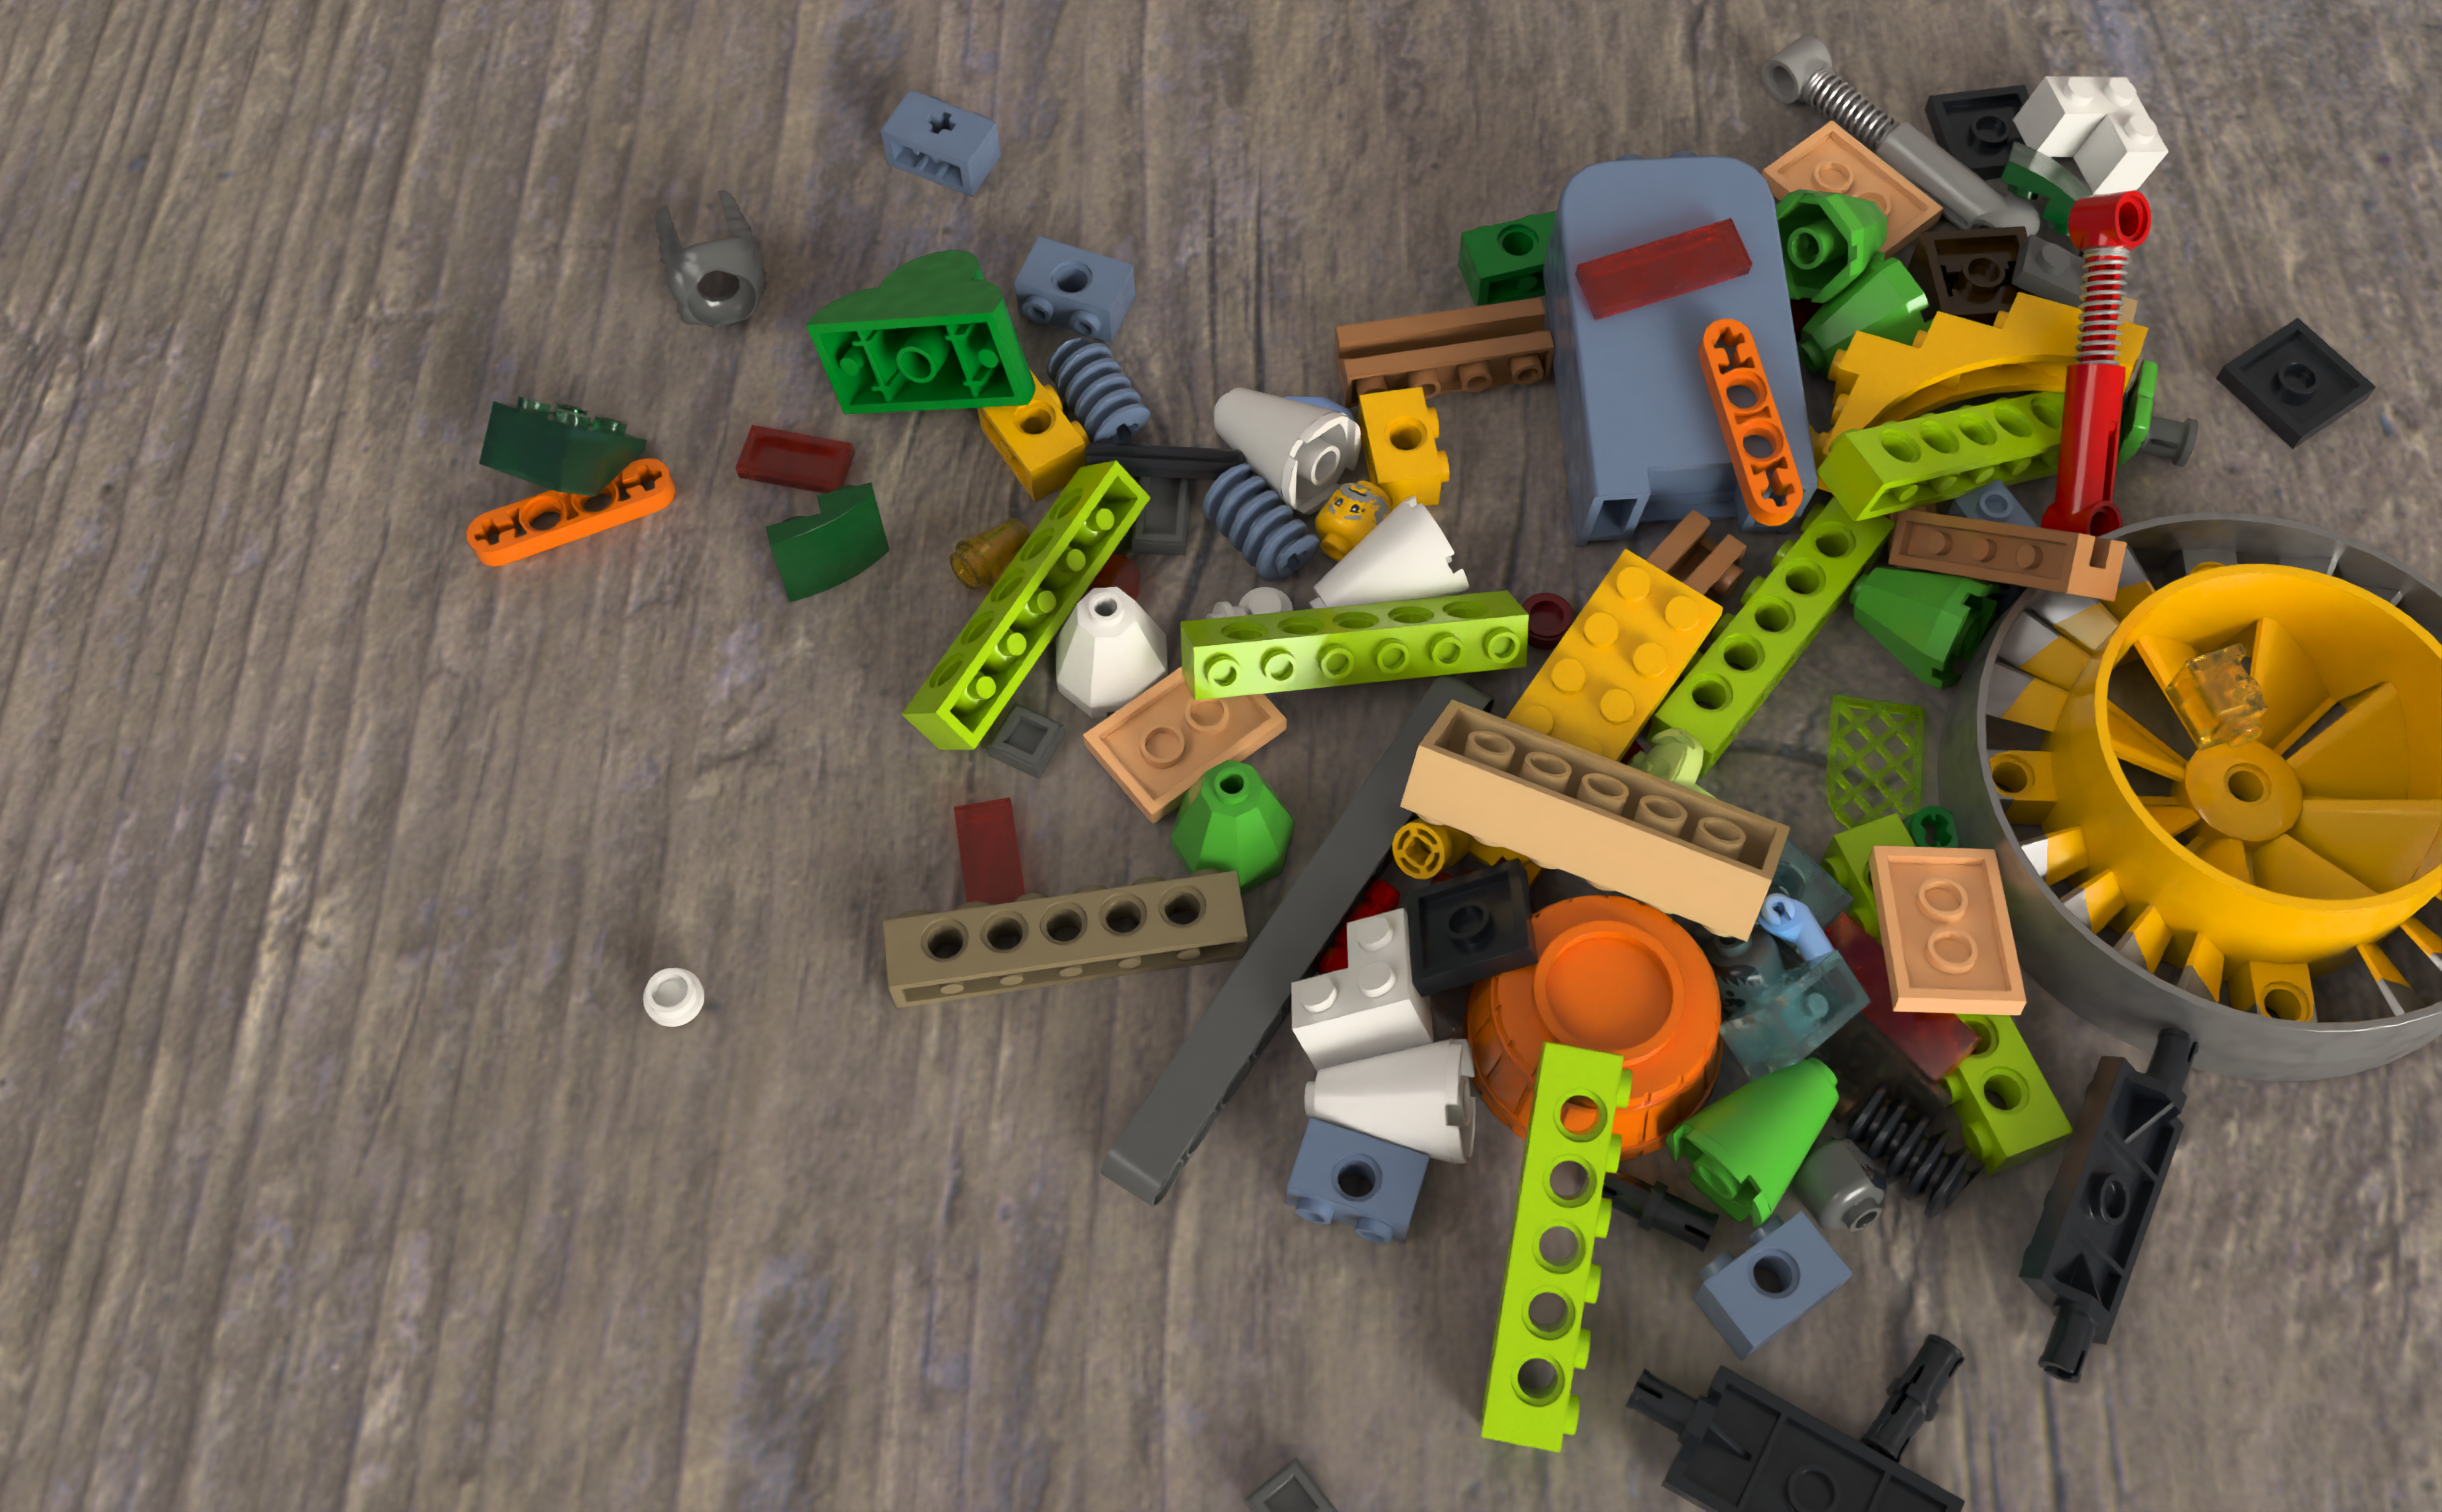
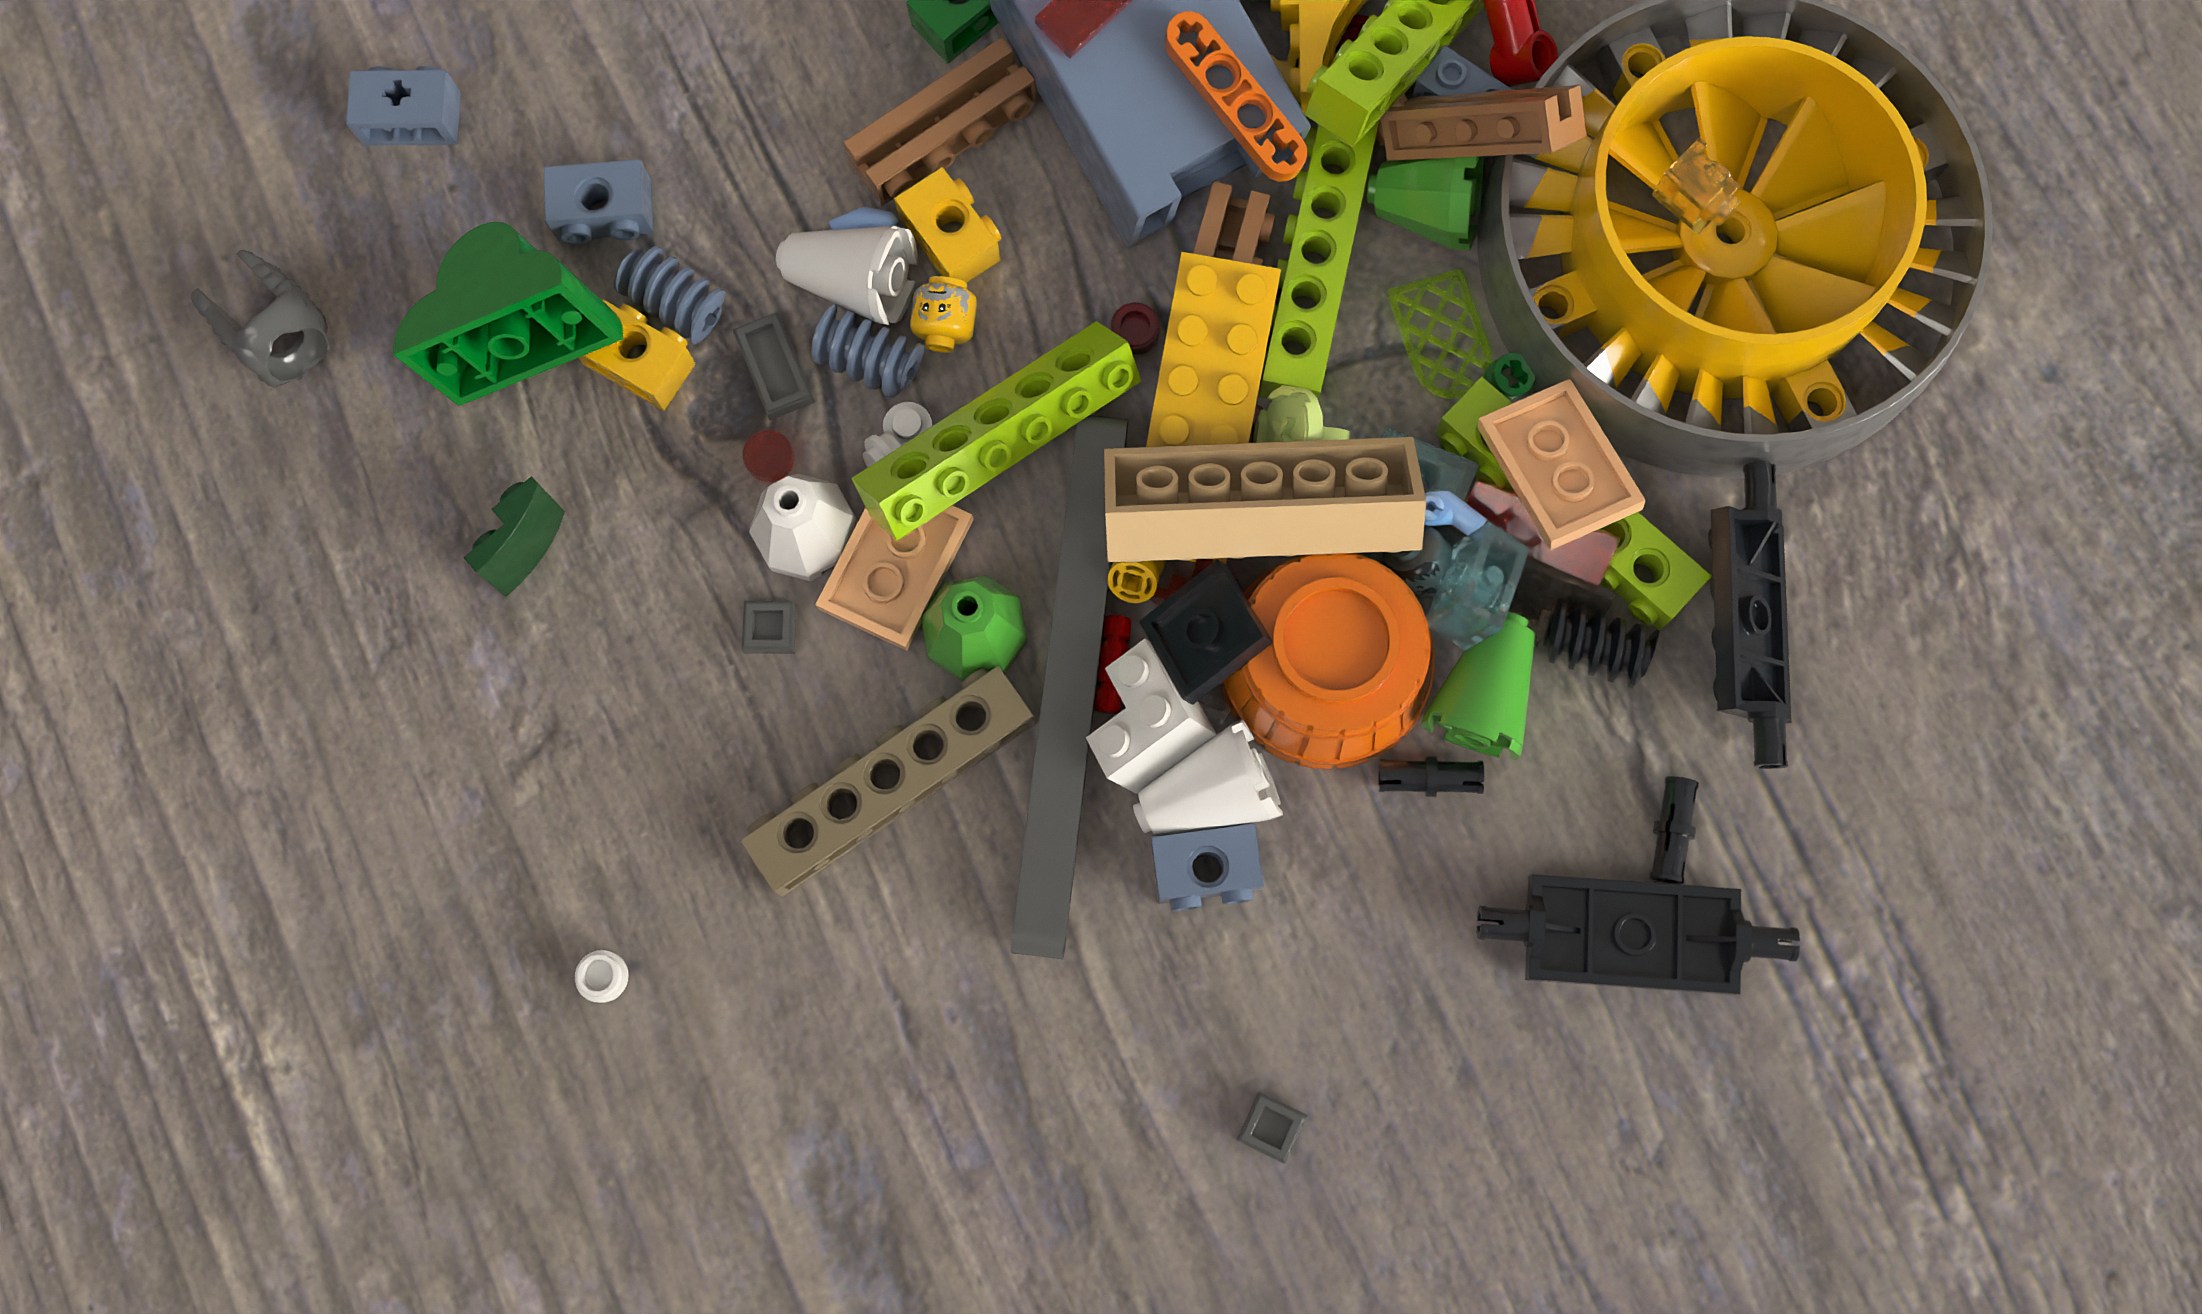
camera: 25 degrees left, 15 degrees up
orange beam [466,458,676,567] -> none
clear green slope [479,396,646,497] -> none
clear red tile [736,425,855,493] -> none
lime brick [901,460,1151,750] -> none
clear yellow cone [949,518,1030,590] -> none
clear red tile [954,797,1026,905] -> none
black axle [1085,442,1244,480] -> none
white cone [1309,495,1469,609] -> none
lime brick [1479,1040,1632,1453] -> none
sand blue brick [1692,1211,1853,1361] -> none
dark grey head [1791,1135,1887,1232] -> none

